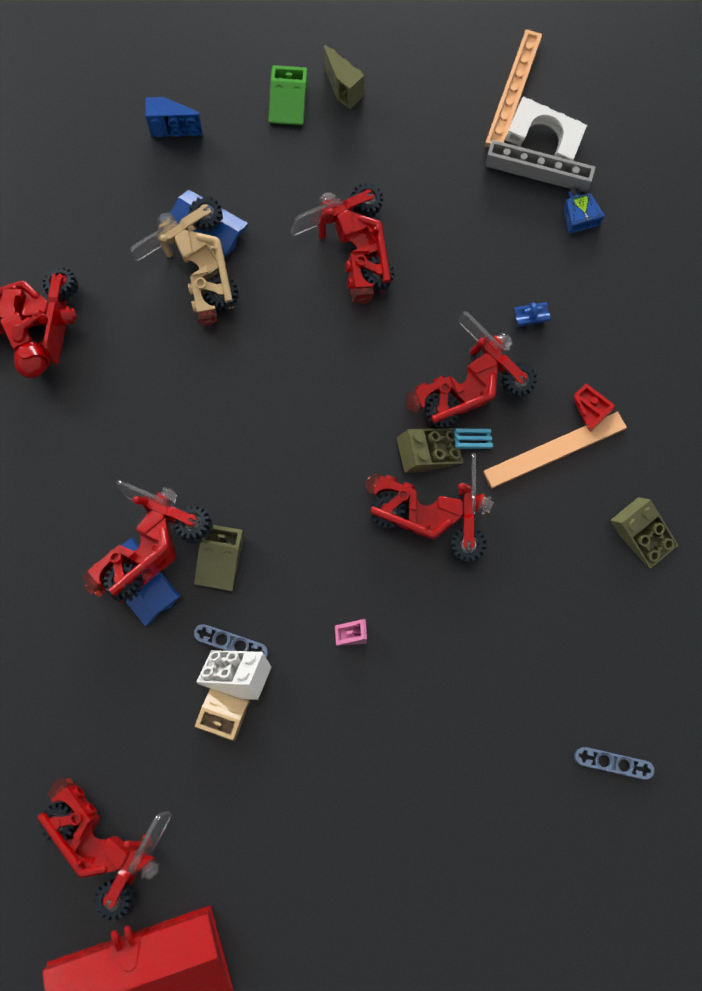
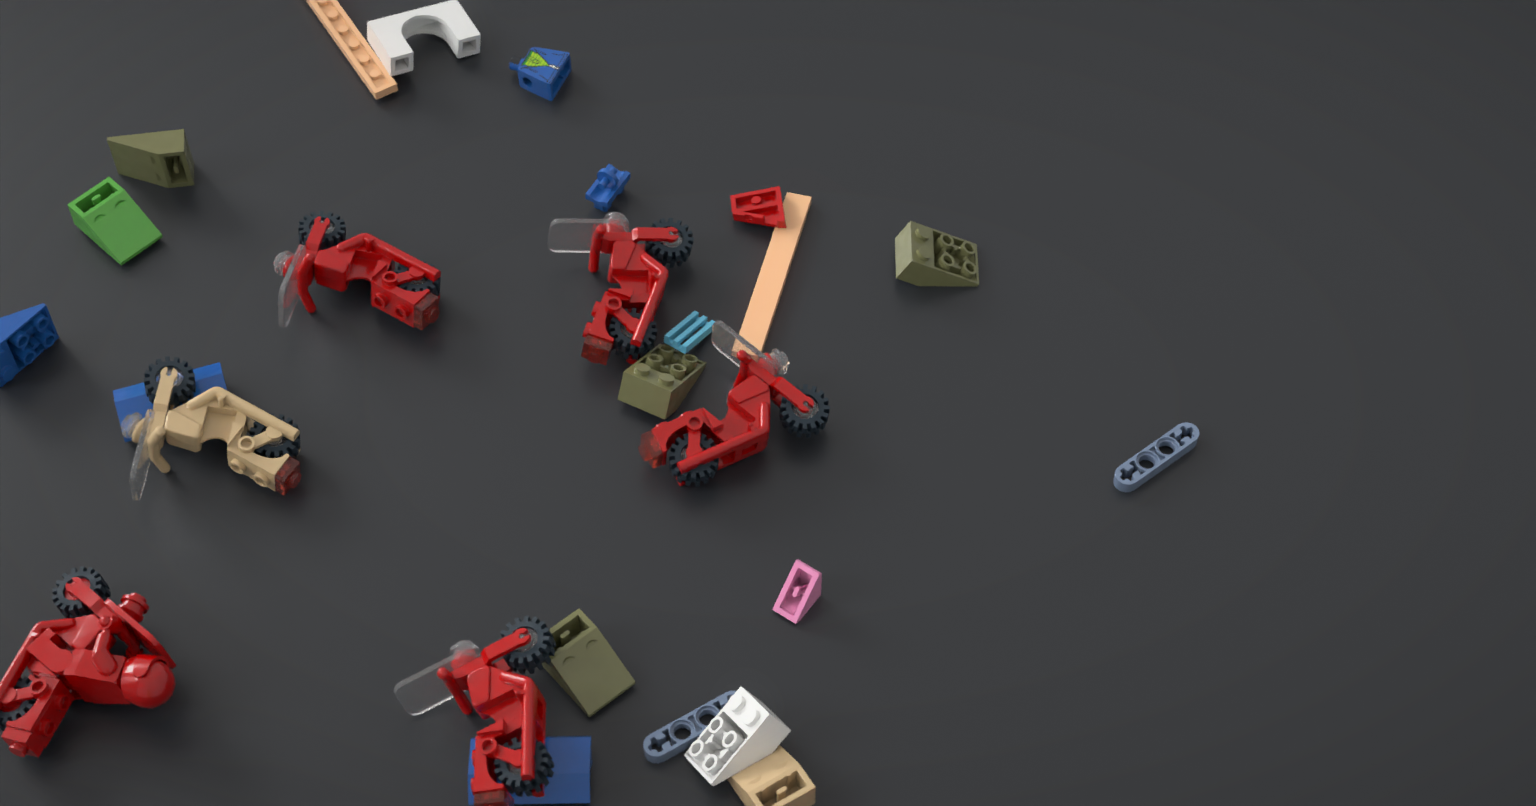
camera: 50 degrees left, 20 degrees down
light grey brick [485,140,595,193] -> none

